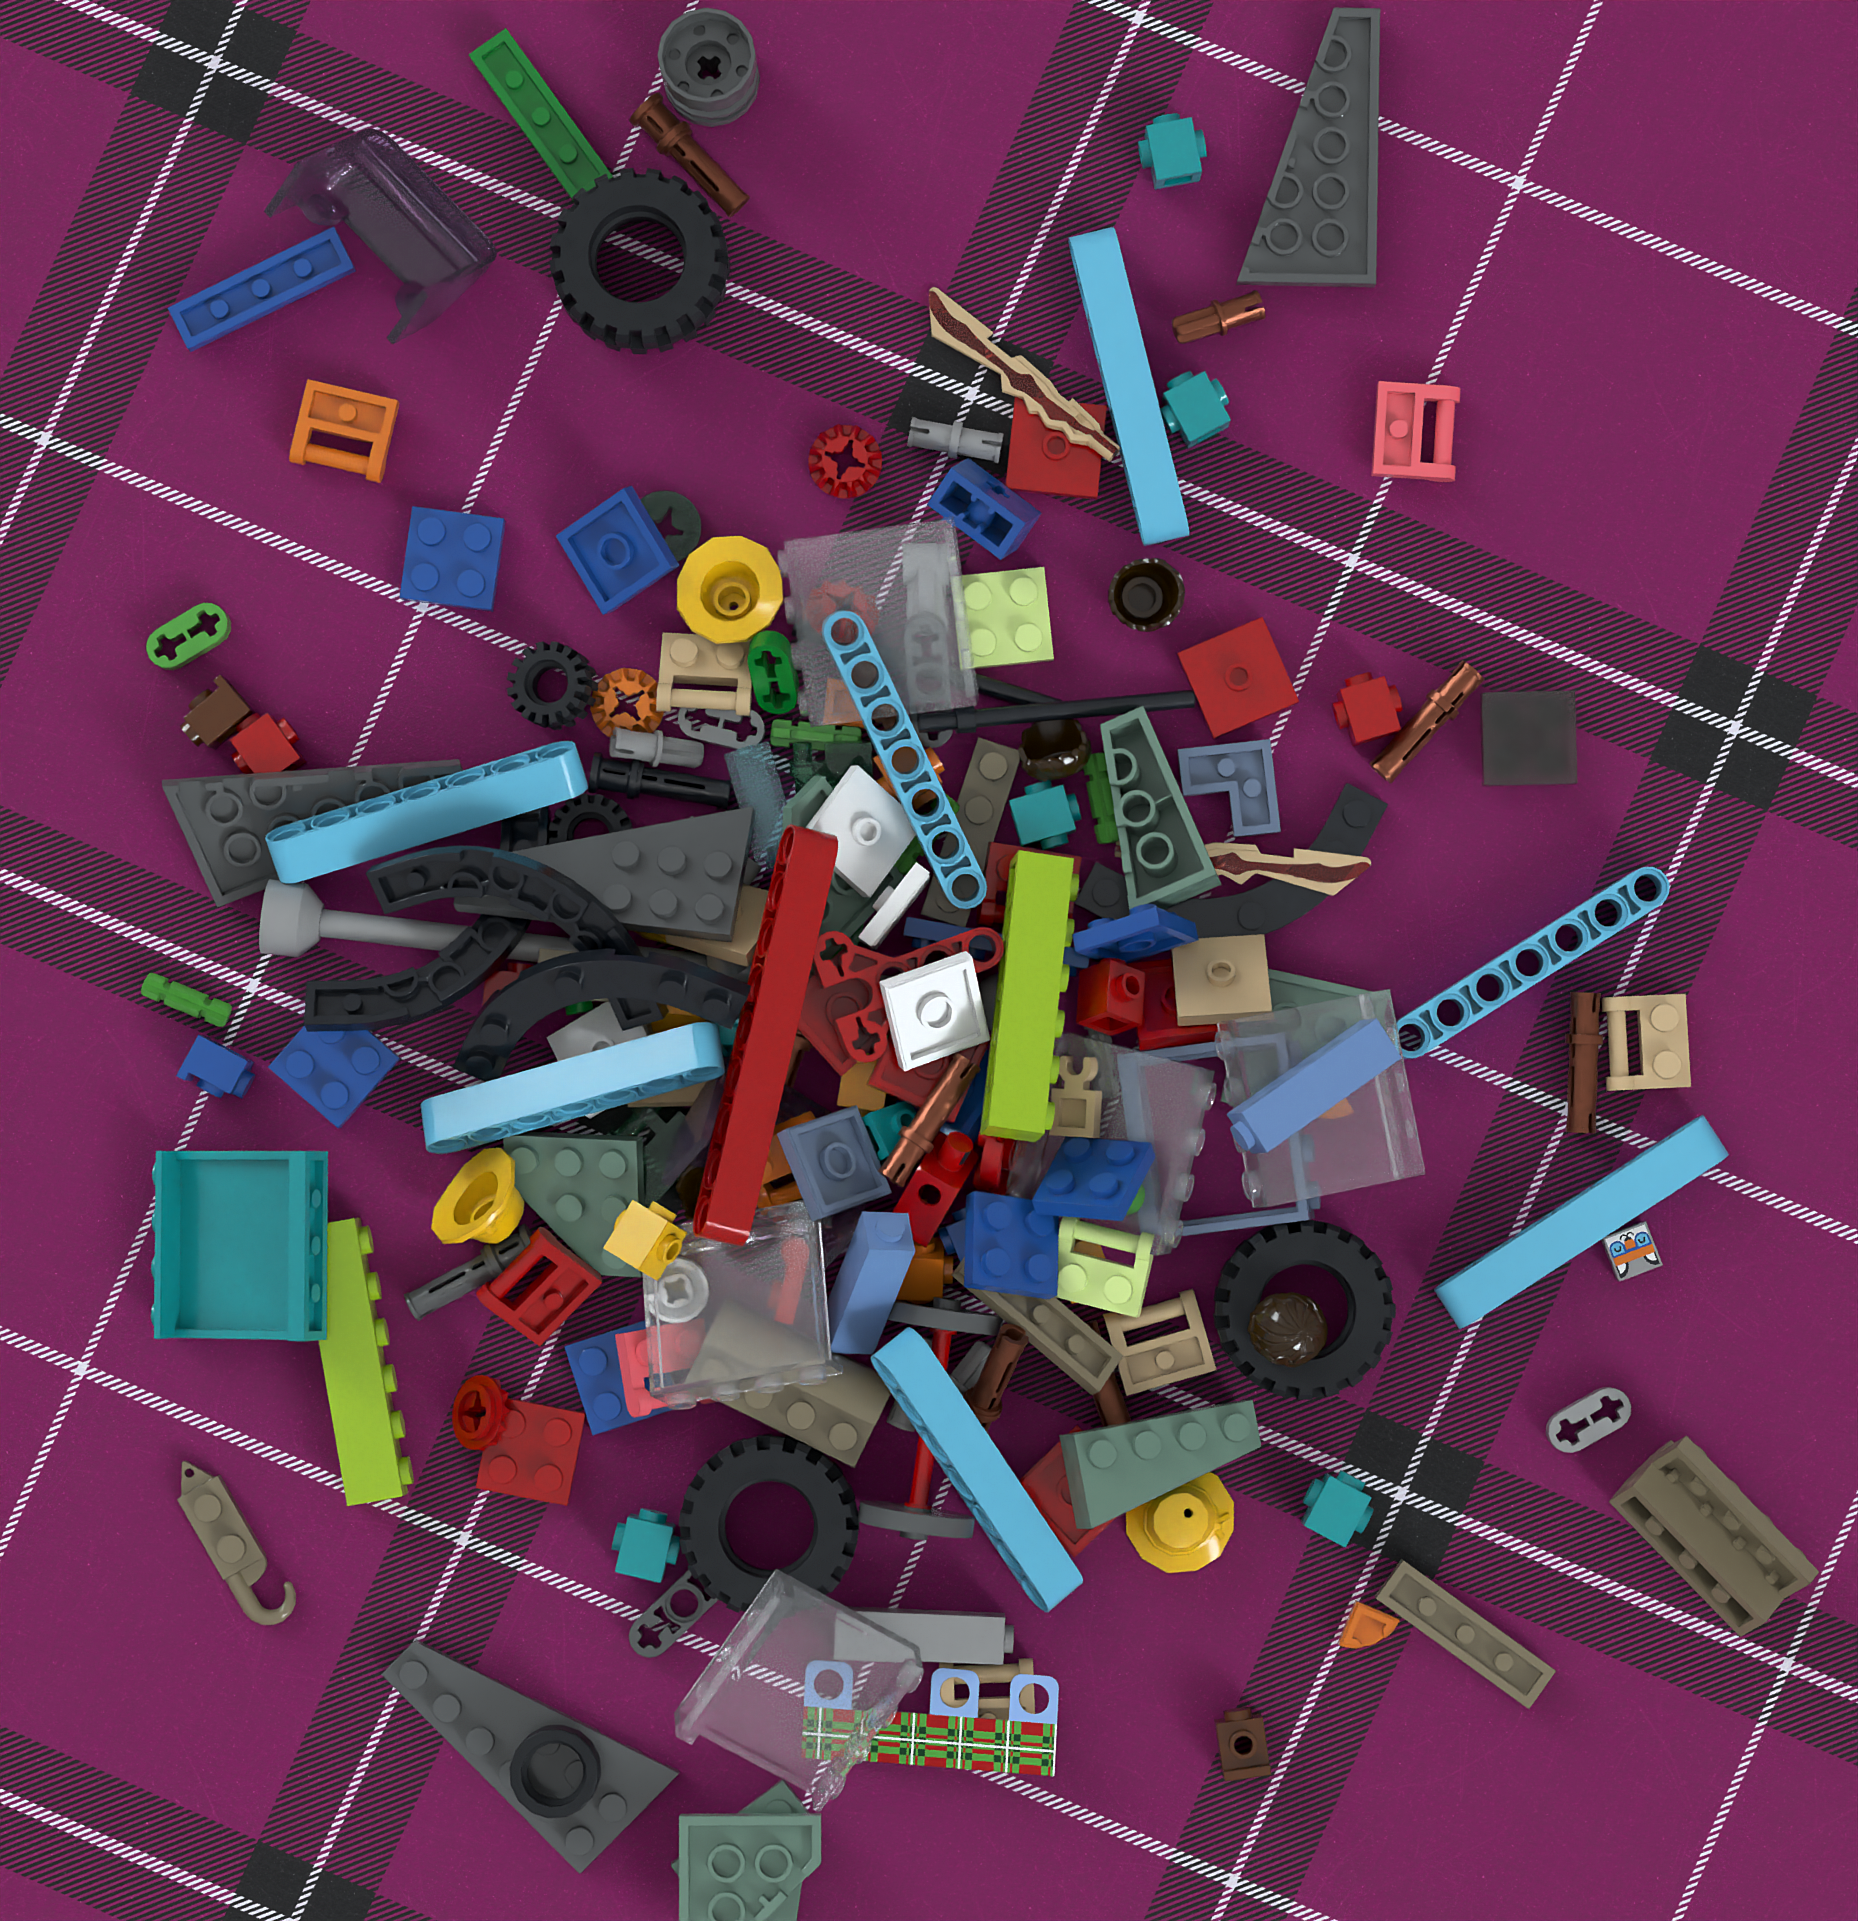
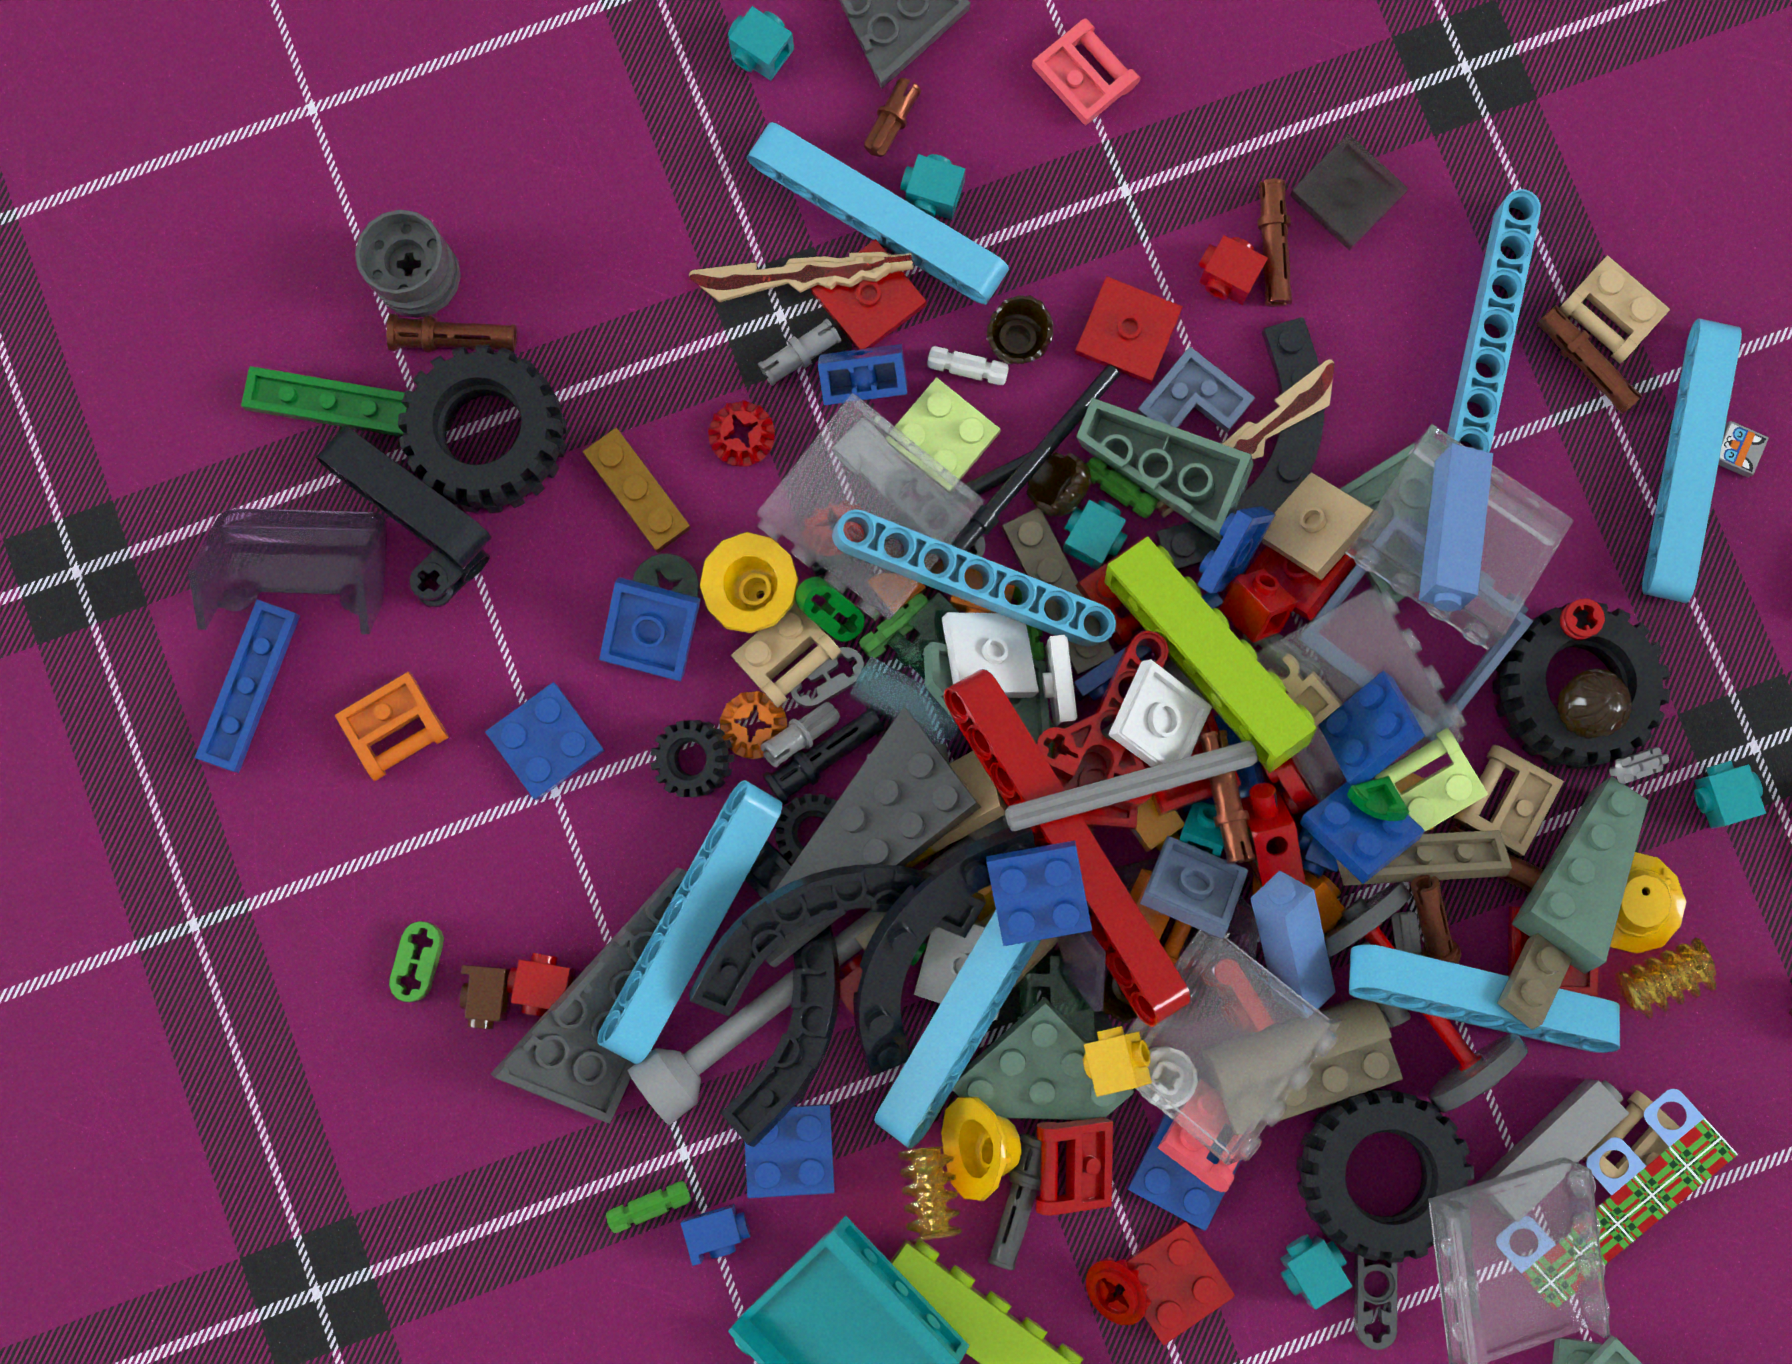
camera: 50 degrees left, 5 degrees down
none -> black beam [316,426,492,570]
none -> black piece [409,548,490,608]
none -> pearl gold plate [583,428,691,553]
none -> clear yellow piece [898,1147,962,1242]
none -> white axle [927,346,1009,385]
none -> blue plate [986,840,1092,946]
none -> light grey axle [1005,741,1258,831]
none -> green tile [1347,776,1409,821]
none -> dark tan plate [1497,933,1572,1030]
none -> red bush [1560,598,1605,640]
none -> light grey axle [1610,747,1669,784]
none -> clear yellow piece [1616,937,1717,1020]

